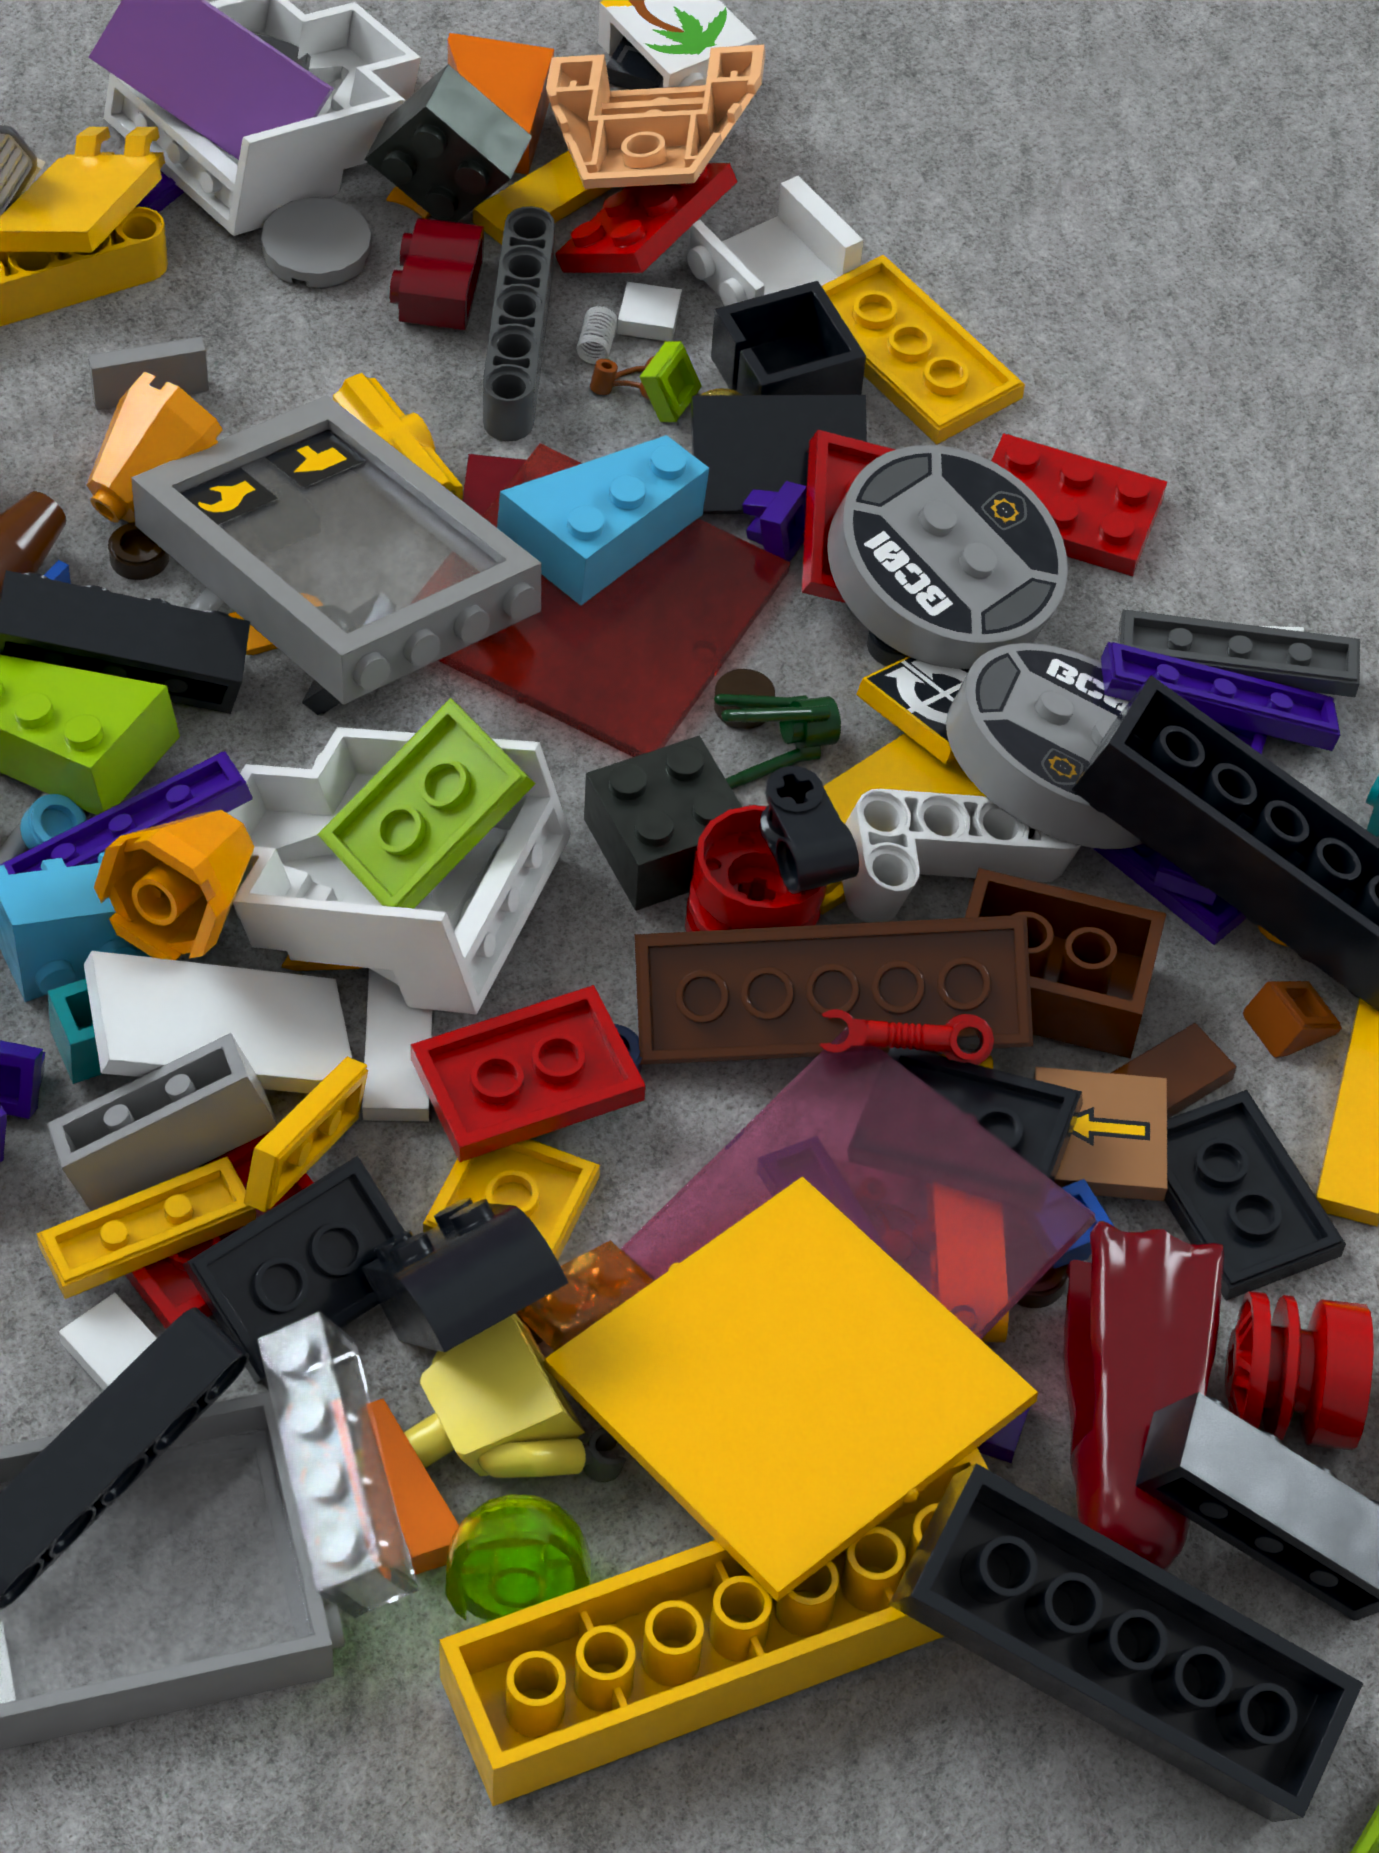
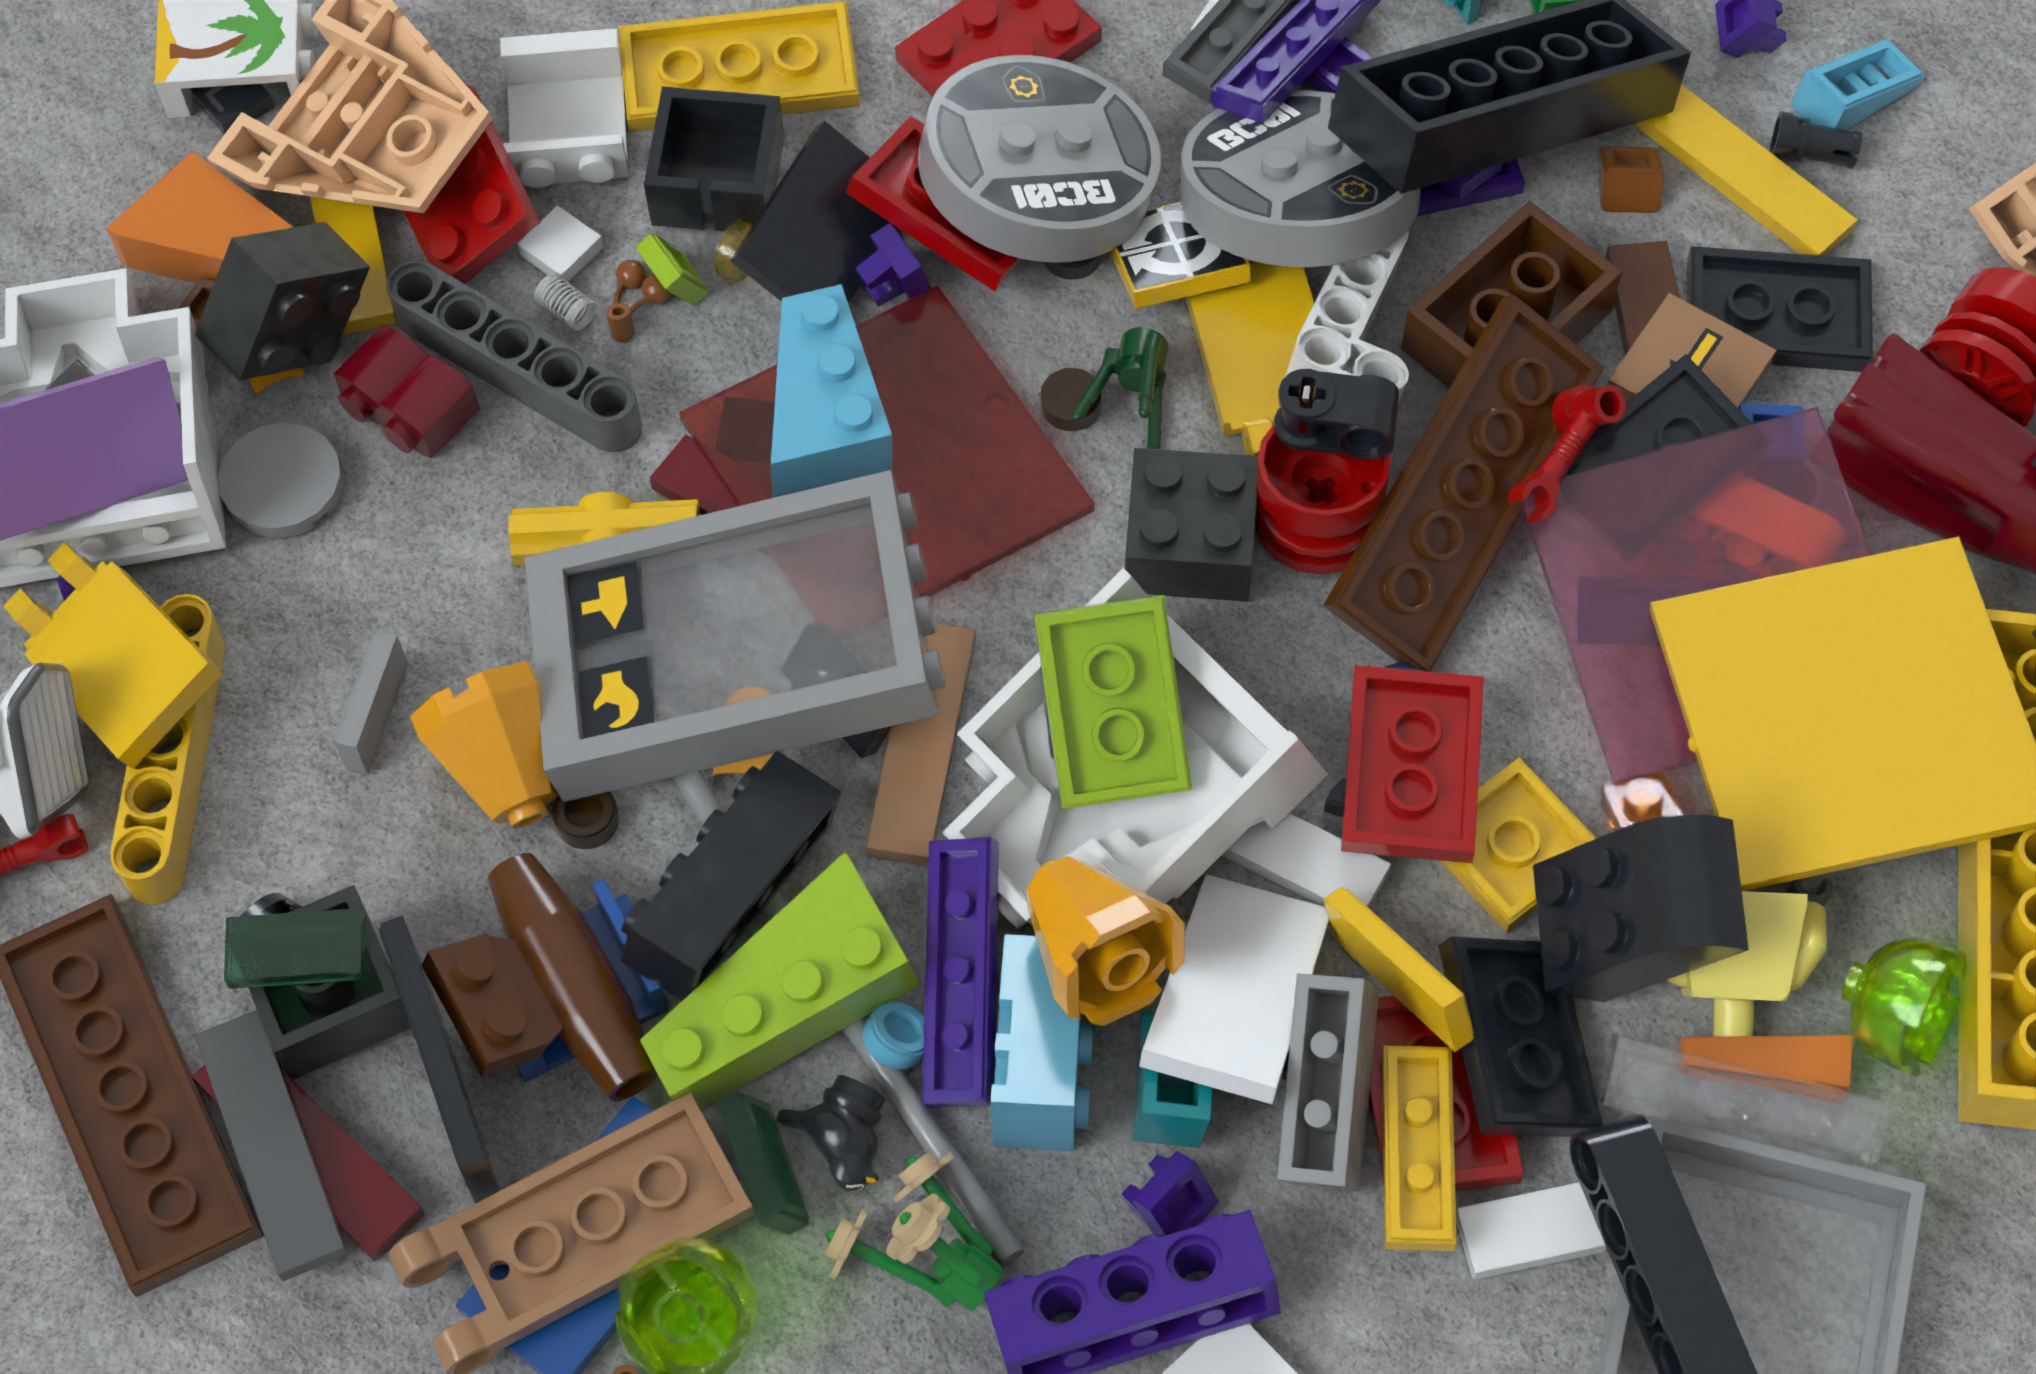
camera: 55 degrees left, 10 degrees up
none -> medium nougat tile [866,623,976,866]

